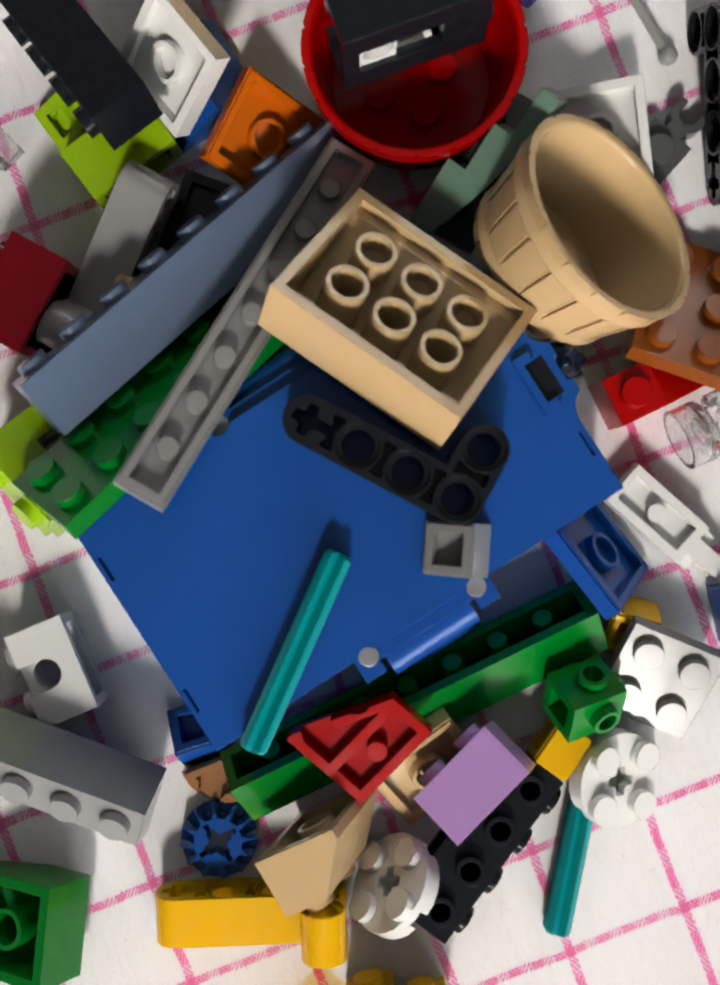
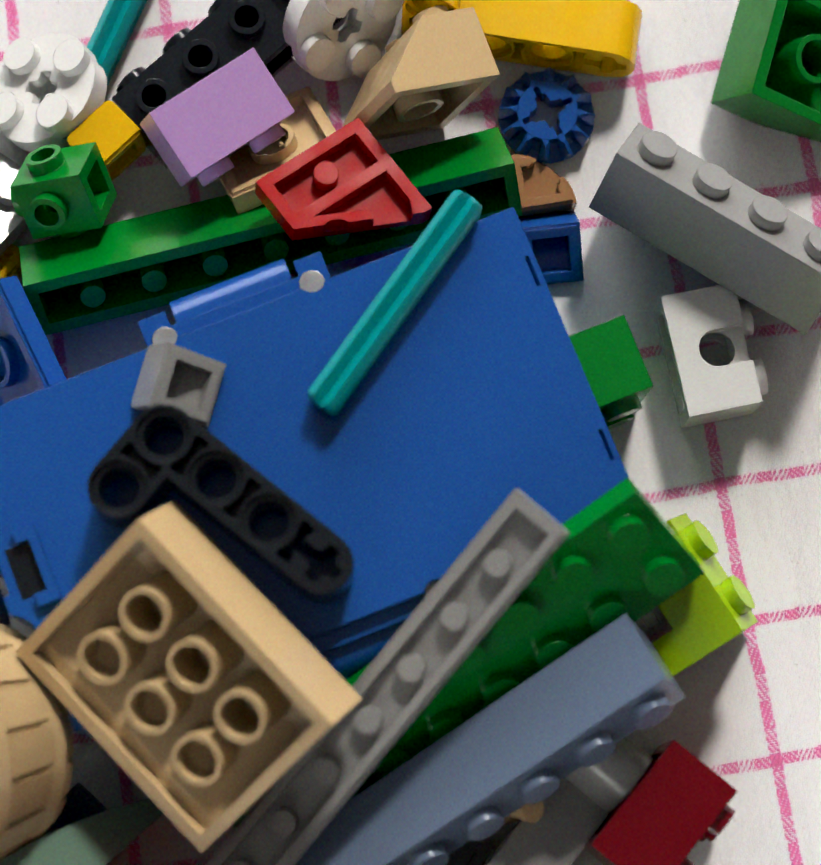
camera: 170 degrees left, 10 degrees down
none -> green brick [569,315,653,429]

